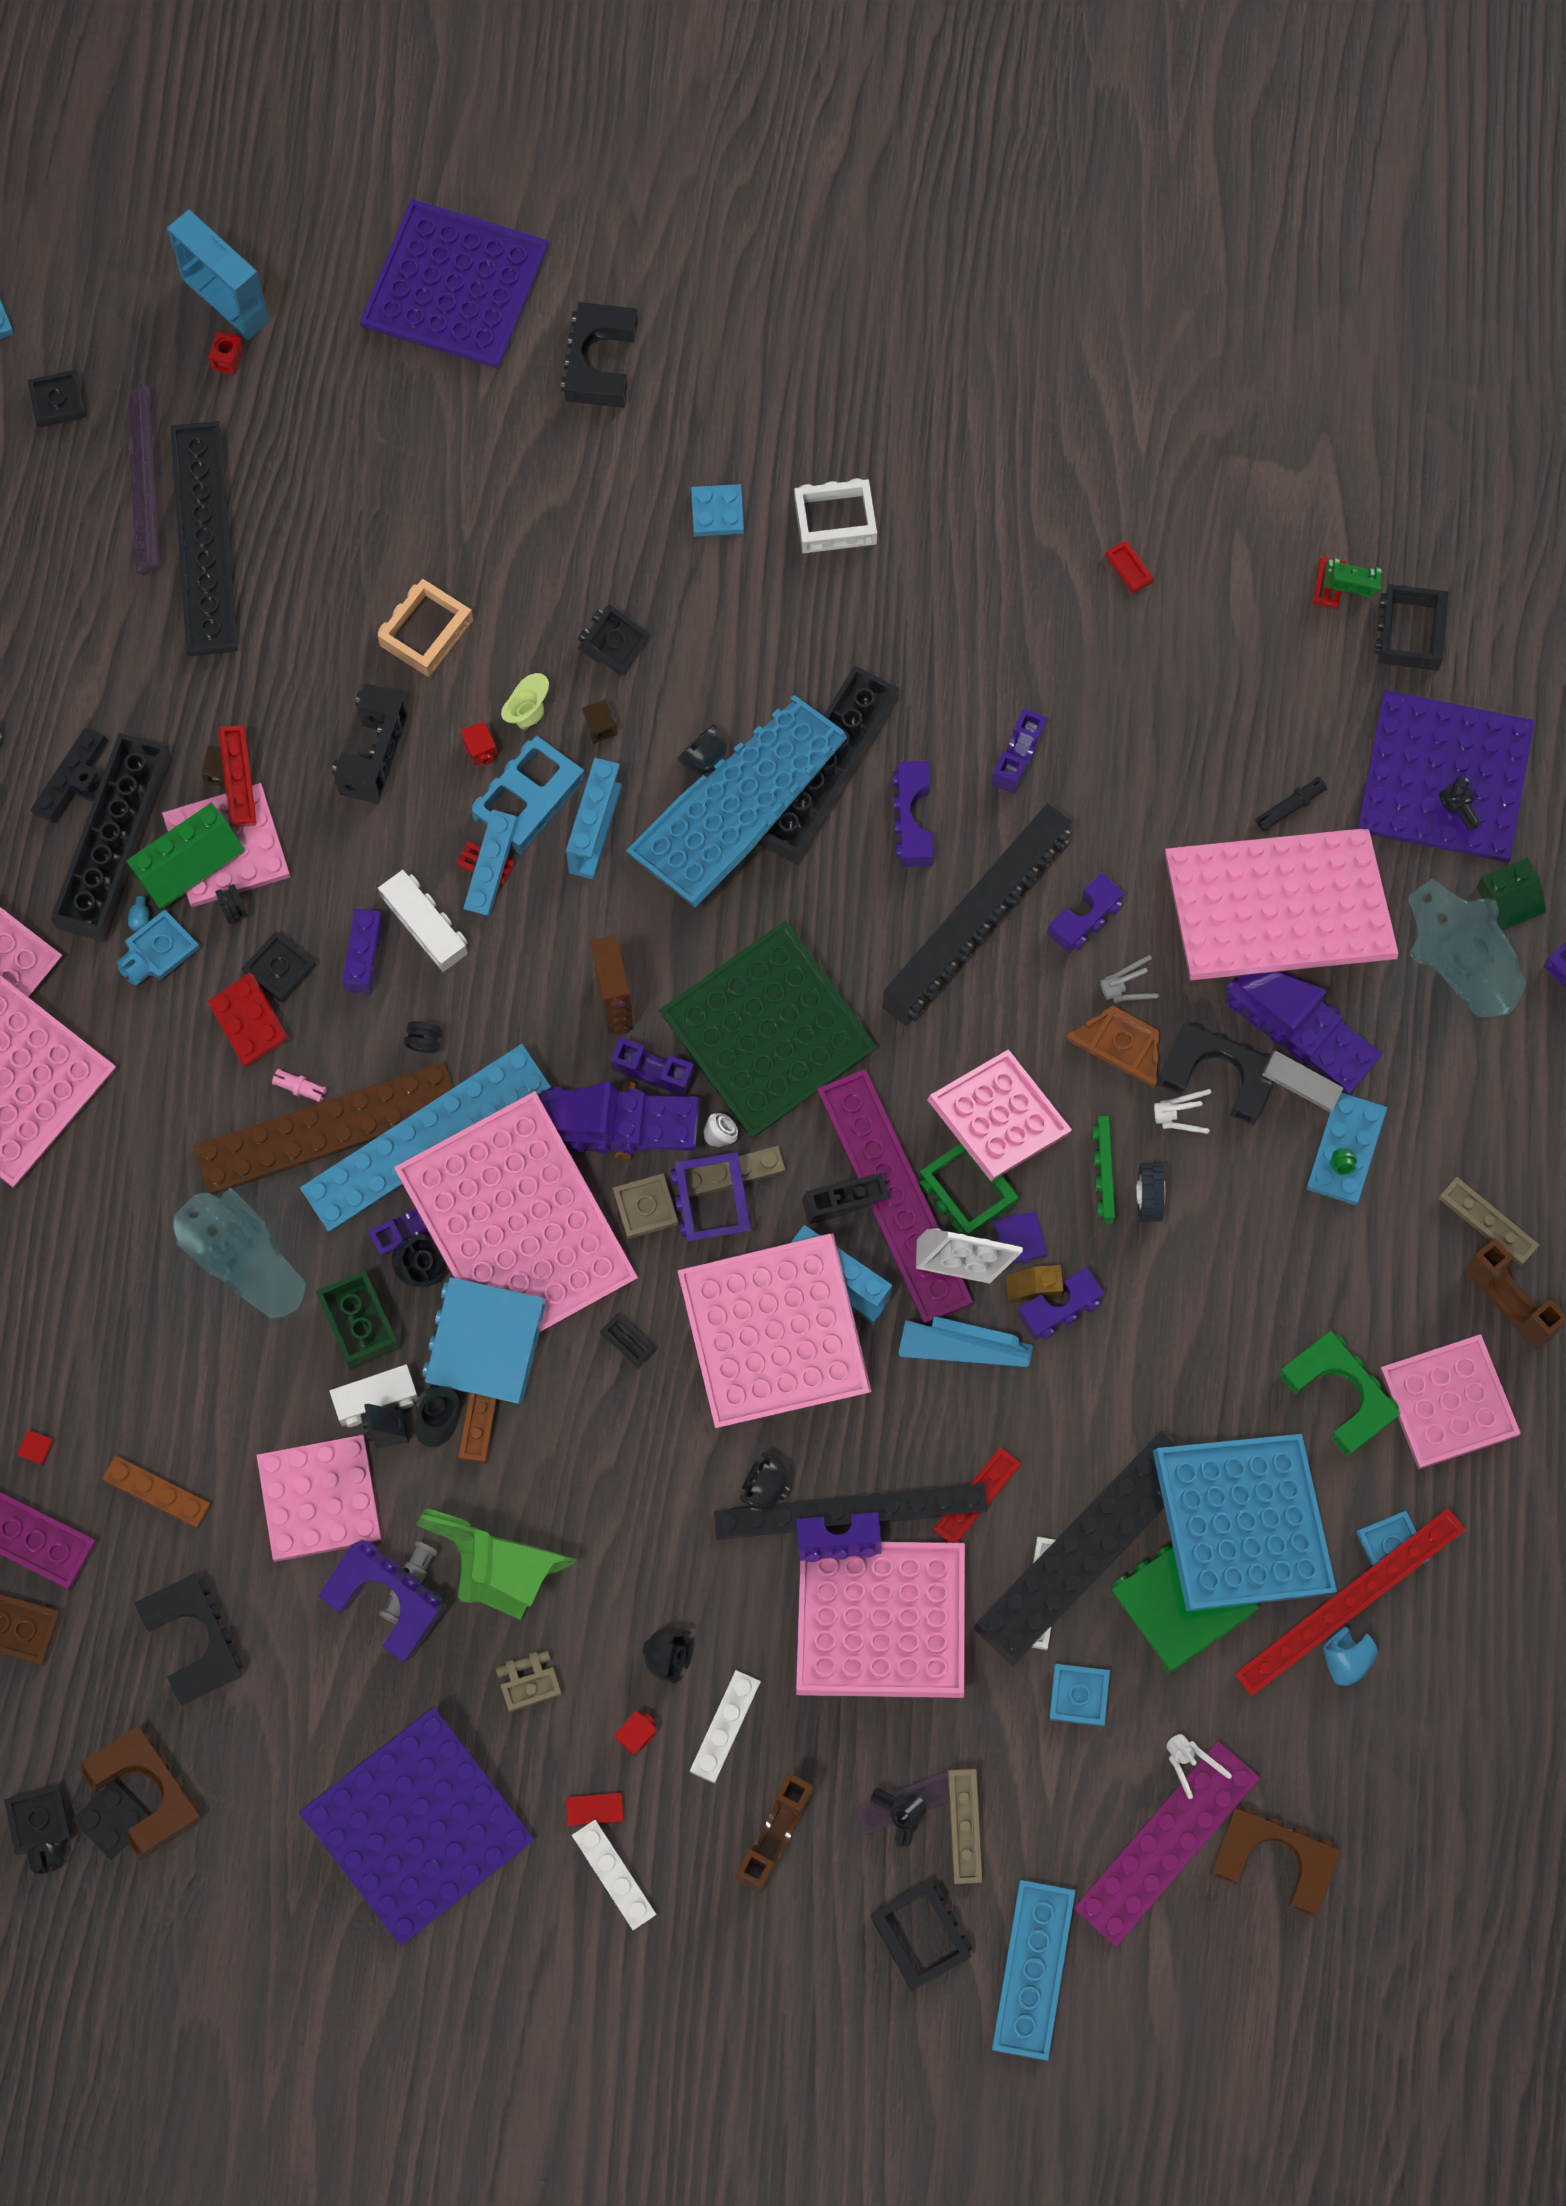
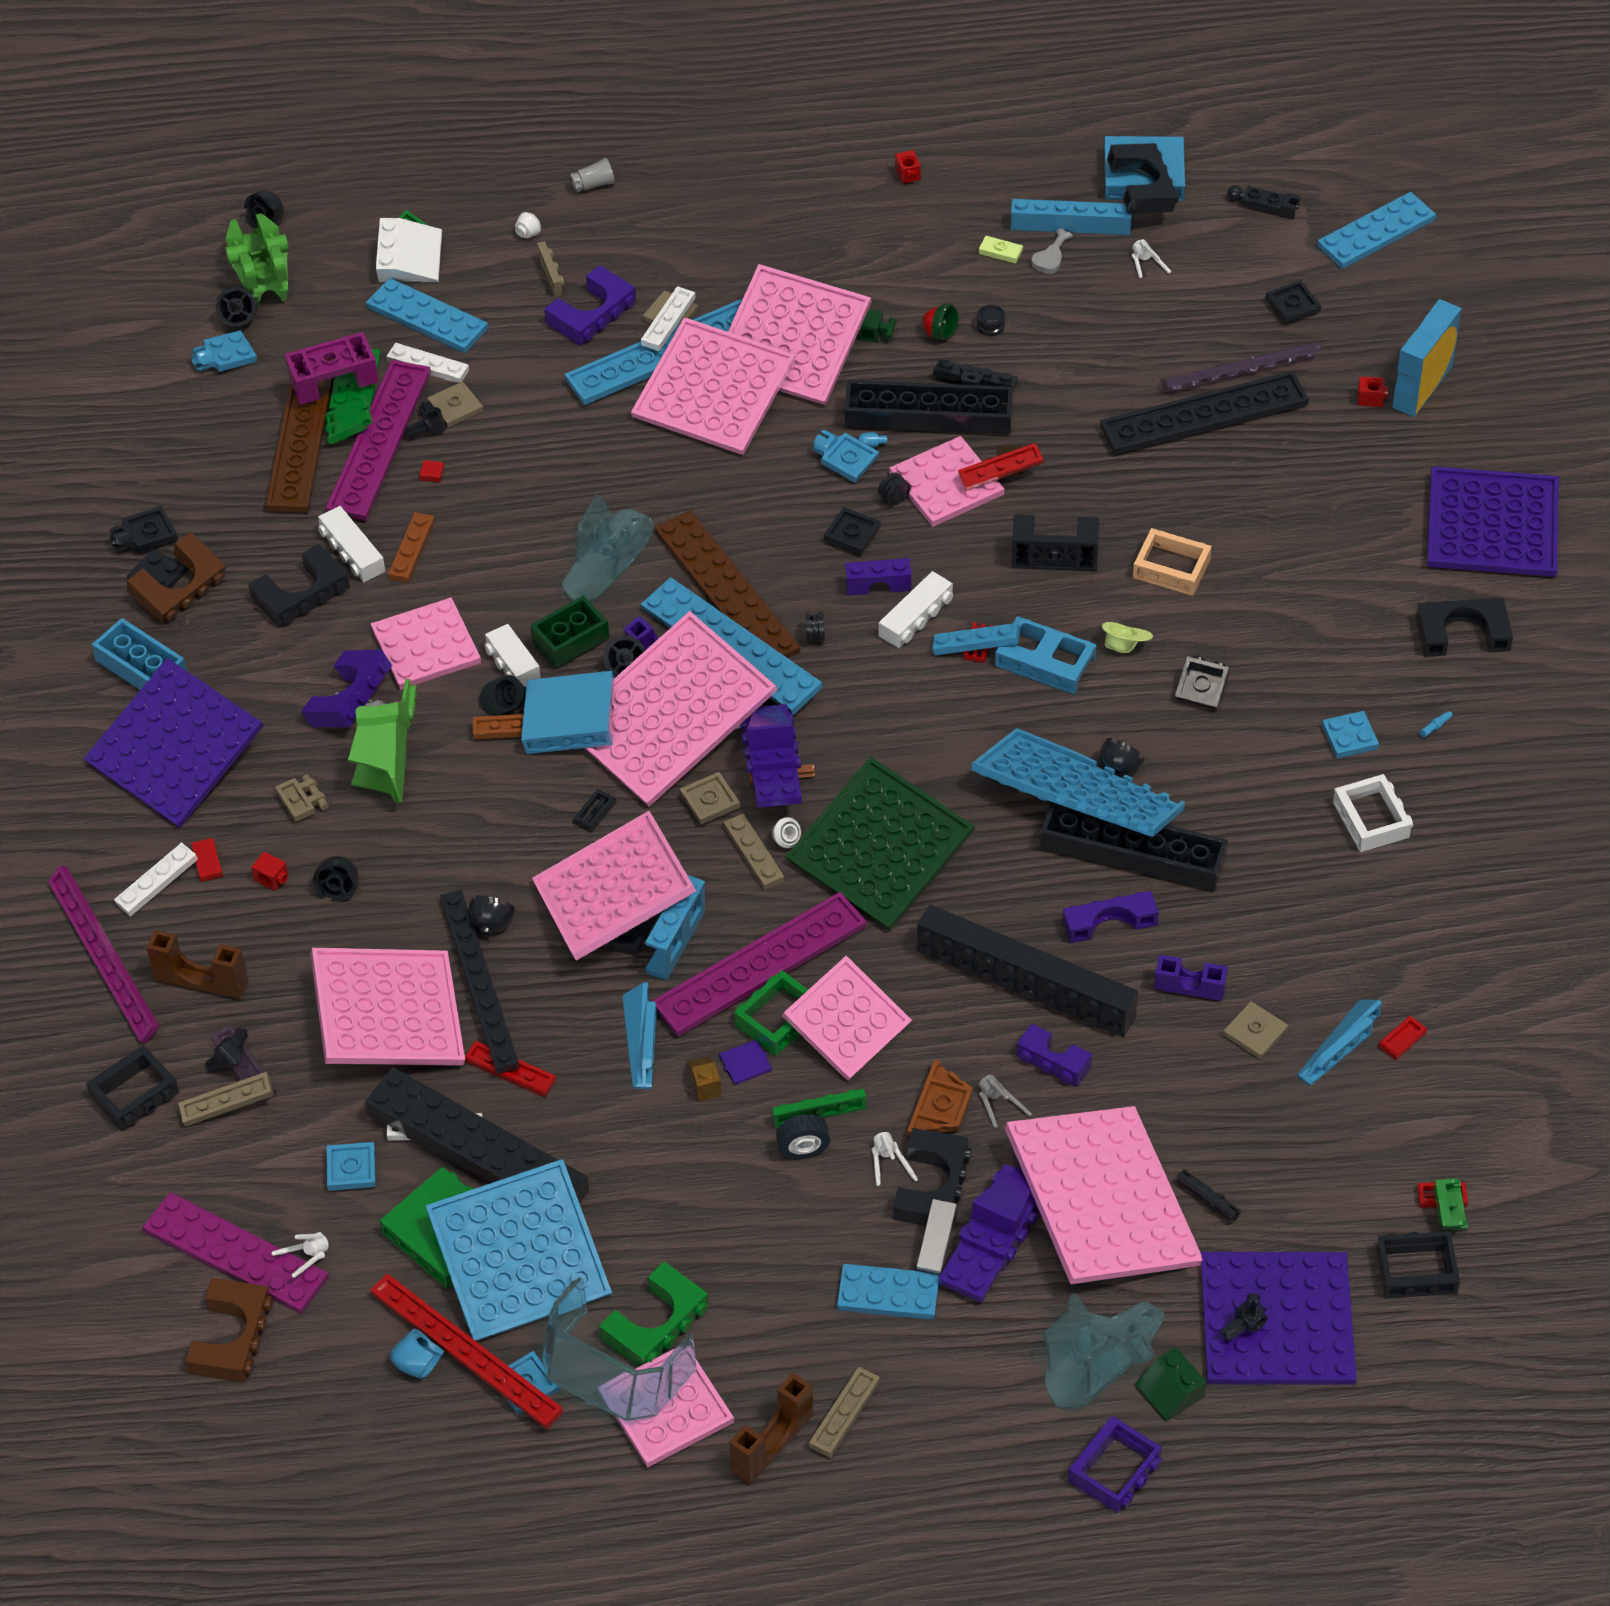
camera: 80 degrees right, 20 degrees down
green slope [126,802,245,910] -> none
red plate [207,973,289,1067] -> none
bright pink pin [272,1069,327,1103] -> none
black slope [361,1404,409,1448] -> none
red brick [460,721,498,766] -> none
dark azure window [566,758,622,880] -> none
dark brown panel [582,699,617,744] -> none
reddish brown arch [590,935,634,1035] -> none
dark purple arch [611,1038,694,1097] -> none
dark purple window [671,1152,751,1242] -> none
white plate [690,1670,761,1784] -> none
dark purple arch [796,1512,881,1562] -> none
black slope [802,1173,889,1225] -> none
white slope [916,1228,1023,1284] -> none
dark azure plate [992,1880,1075,2061] -> none
dark purple arch [1018,1267,1104,1341] -> none
green plate [1330,1148,1357,1175] -> none
none -> magenta plate [48,866,160,1043]
none -> dark azure brick [92,618,187,690]
none -> white brick [318,506,385,583]
none -> clear light blue piece [541,1277,696,1421]
none -> dark tan plate [1223,1001,1289,1060]
none -> dark azure wedge [1297,1000,1382,1086]
none -> dark azure piece [1419,712,1453,737]

